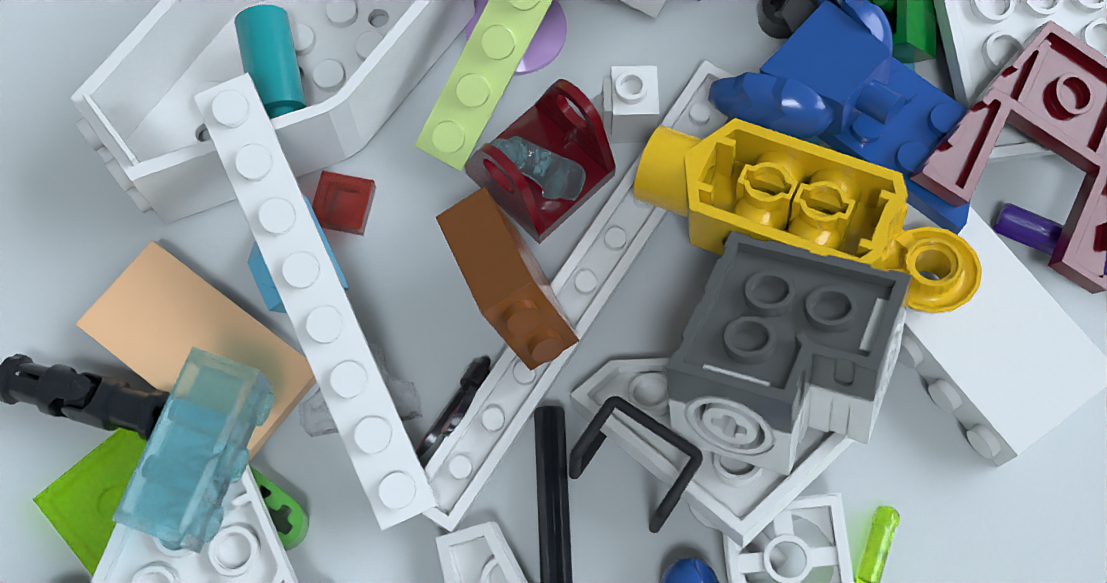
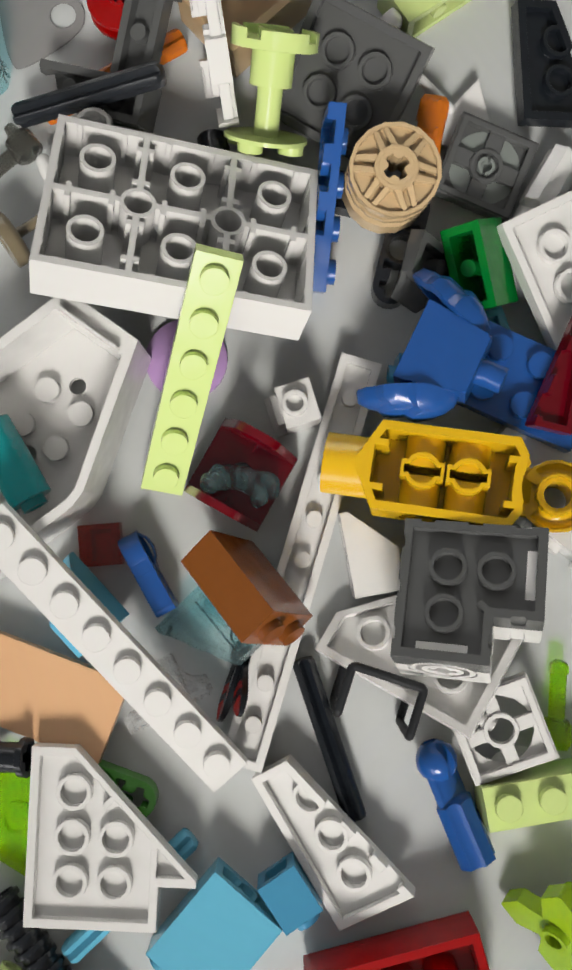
camera: 15 degrees left, 15 degrees up
clear light blue brick [112,347,274,554] -> none
none -> blue piece [118,530,179,618]
none -> clear light blue wing [155,586,262,665]
none -> white slope [337,512,401,599]

